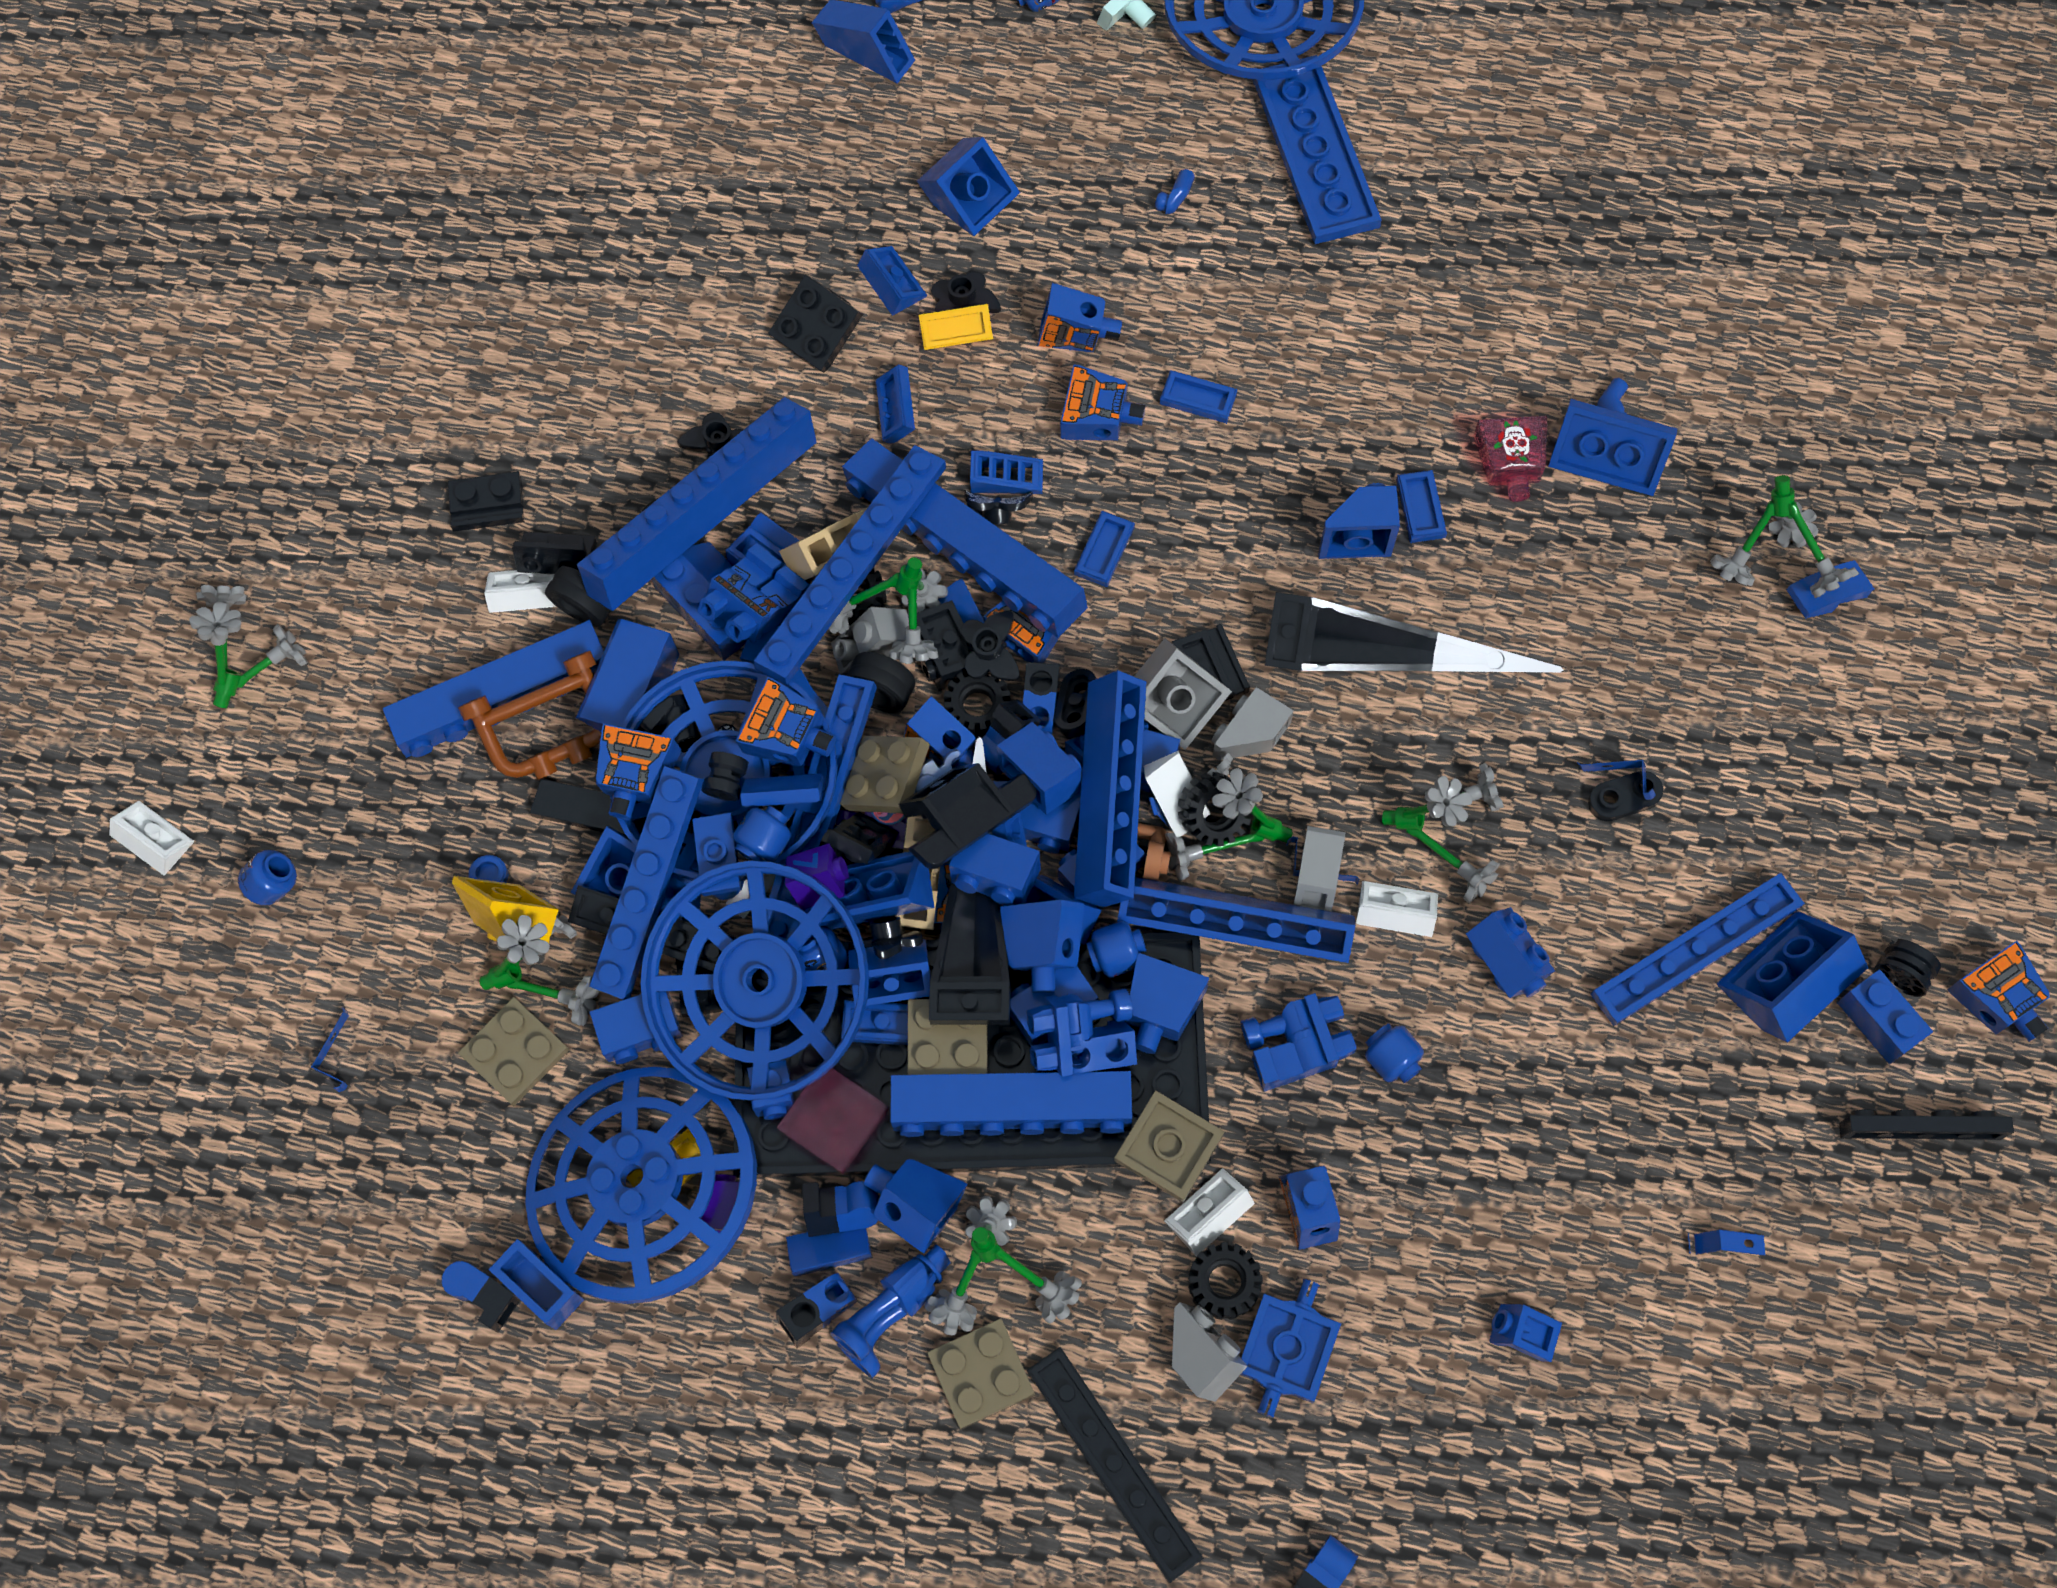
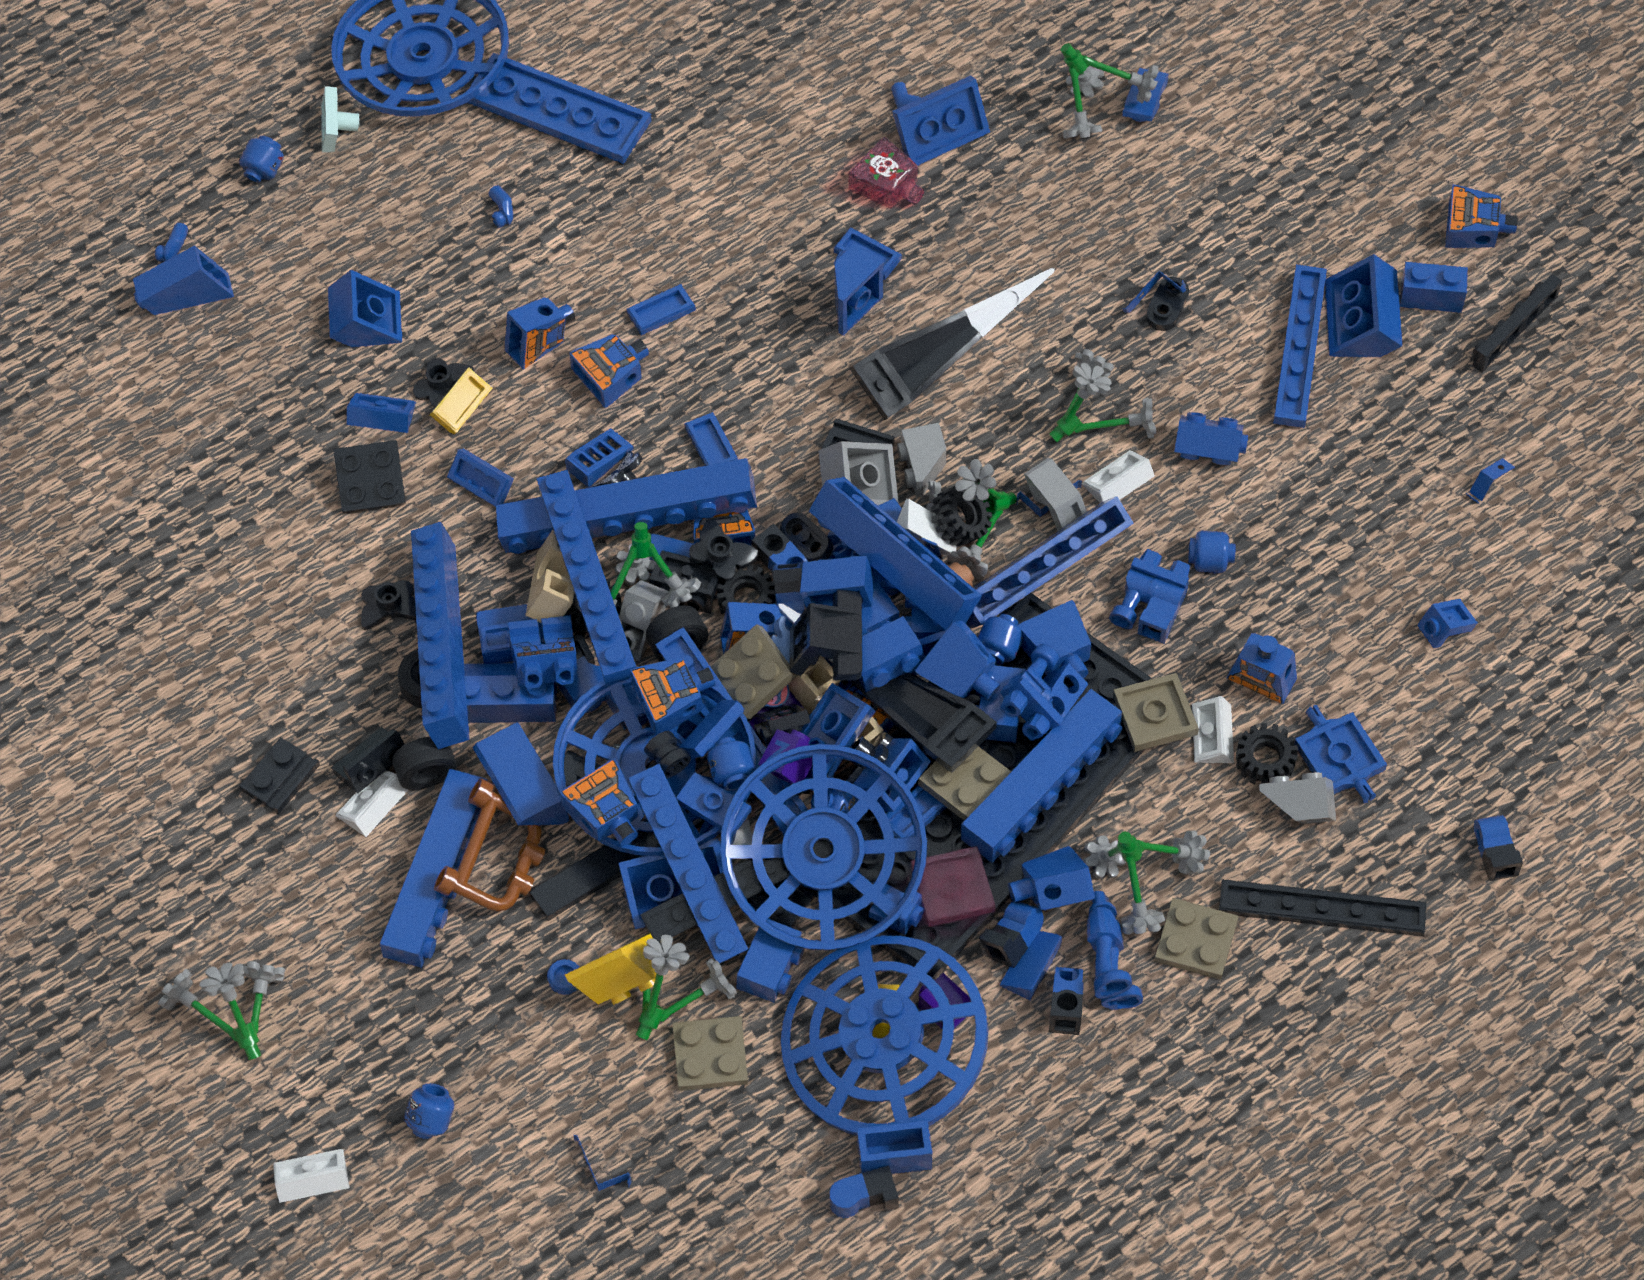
camera: 50 degrees left, 10 degrees down
black wheel [1874,939,1941,997] -> none

